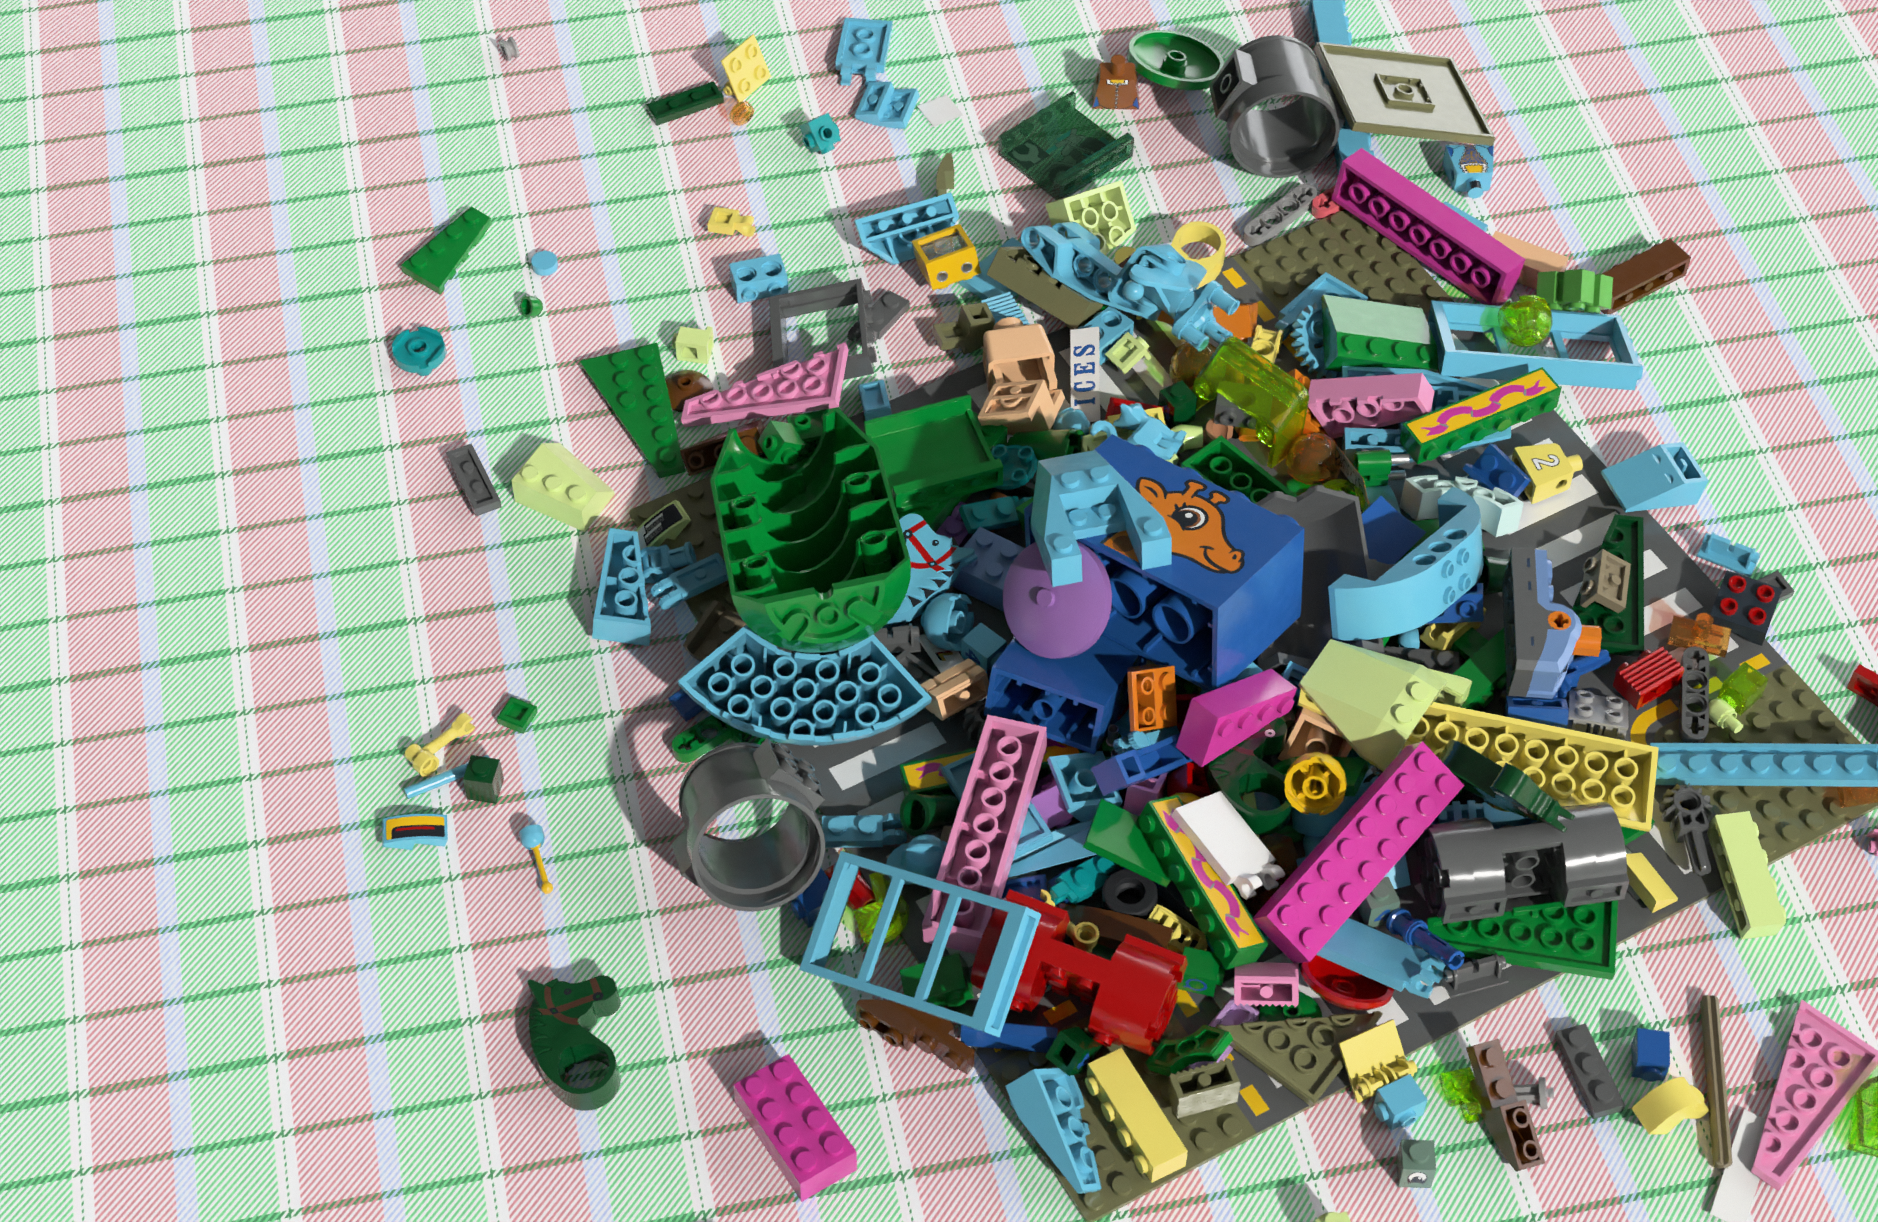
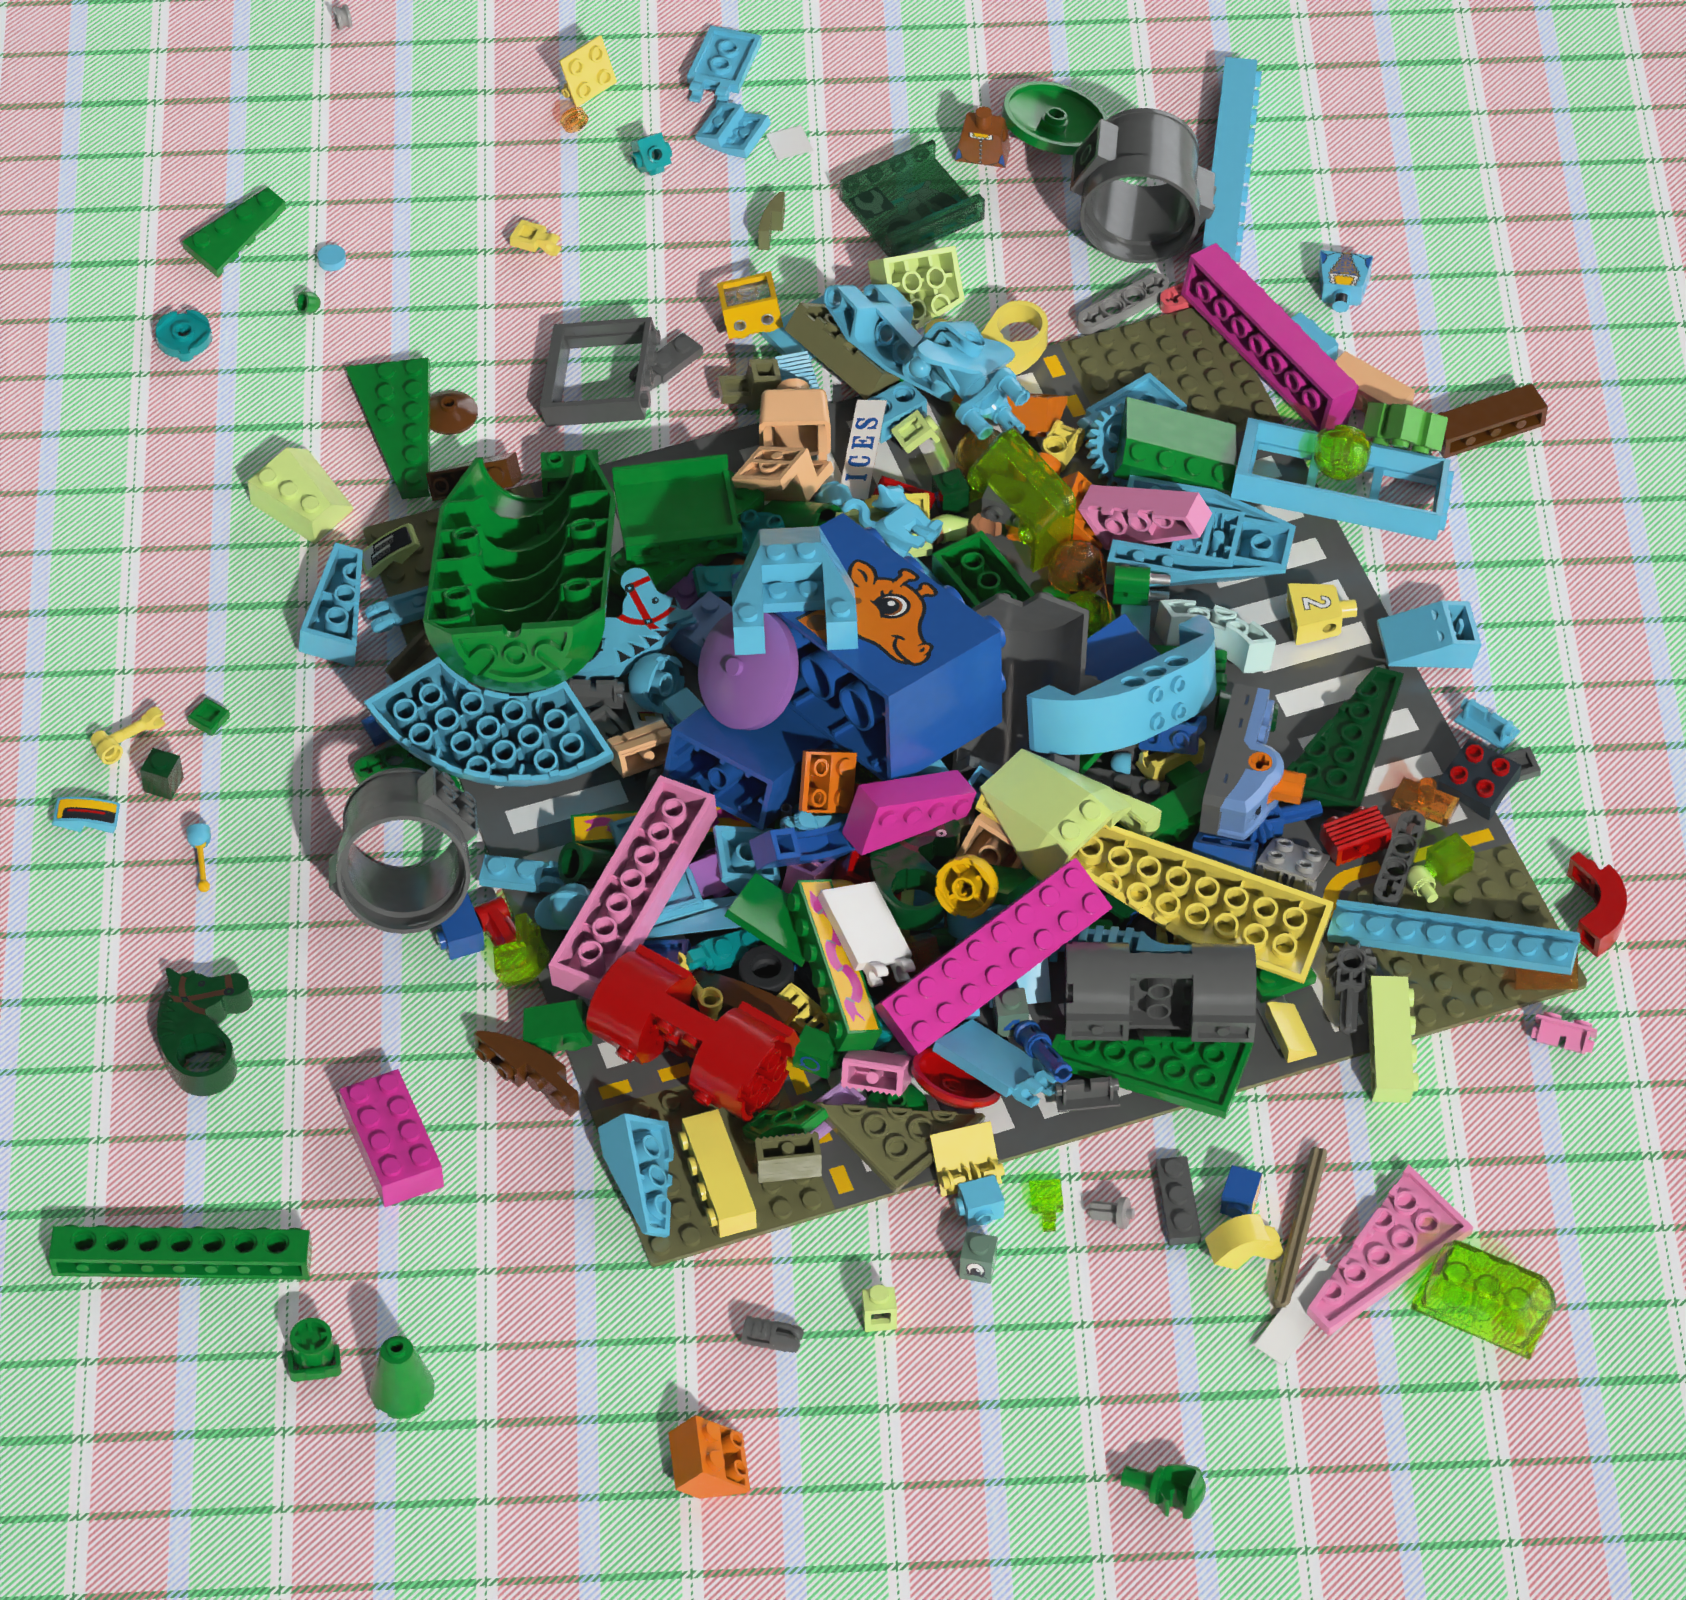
camera: 10 degrees right, 0 degrees up
medium azure bar [404,755,489,799] -> none
dark grey plate [446,443,502,516] -> none
medium azure connector [640,542,697,584] -> none
dark green tile [646,81,724,126] -> none
yellowish green brick [672,326,714,364] -> none
bright pink wing [681,342,849,427] -> none
medium azure brick [729,253,788,303] -> none
green brick [757,420,806,466] -> none
medium azure window [799,851,1041,1037] -> none
medium azure wedge [854,192,959,266] -> none
medium azure tile [857,380,892,421] -> none
blue tile [961,1023,1058,1053] -> none
dark green brick [1045,1026,1102,1076] -> none
tile [1314,42,1496,146] -> none
brick [1399,367,1561,465] -> none
dark green animal [1438,739,1575,833] -> none
blue bracket [1463,444,1531,498] -> none
reddish brown slope [1466,1039,1545,1172] -> none
dark tan bracket [1580,549,1631,613] -> none

